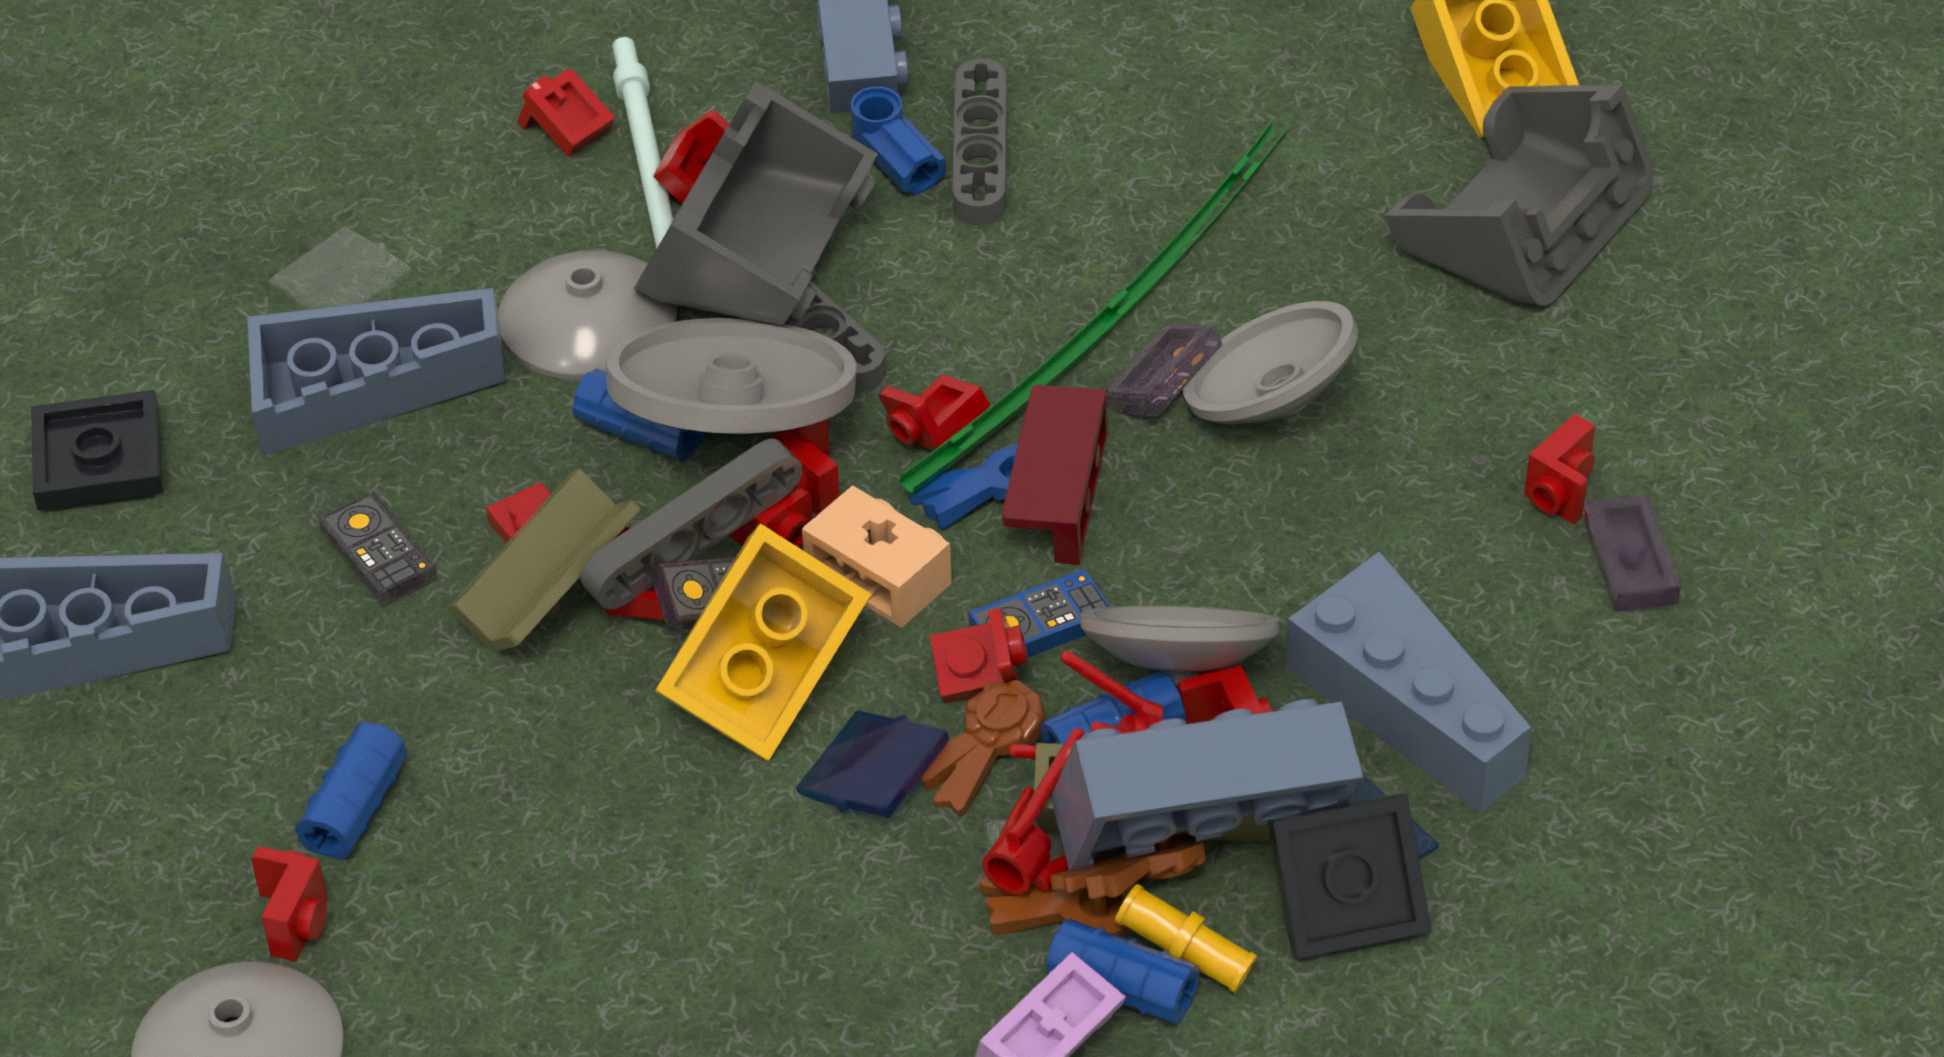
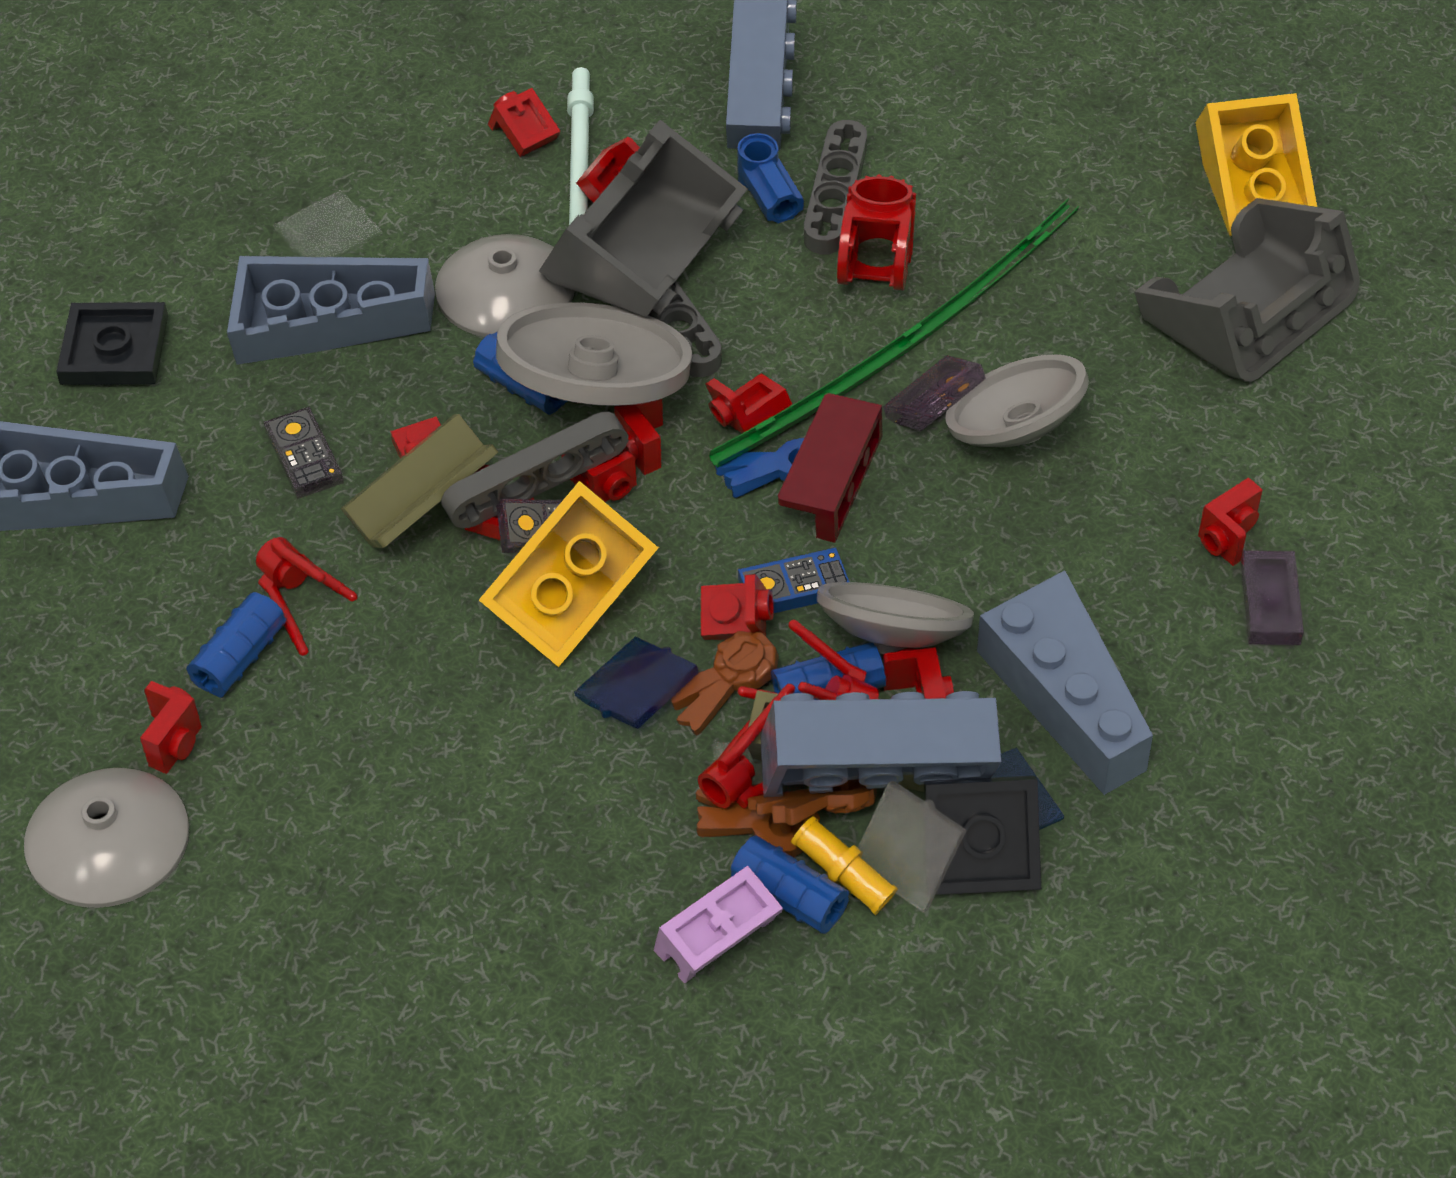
camera: 10 degrees right, 5 degrees up
light nougat brick [802,485,952,628] -> none
none -> red plant [256,537,358,656]
none -> red piece [837,174,916,291]
none -> clear piece [858,781,967,912]

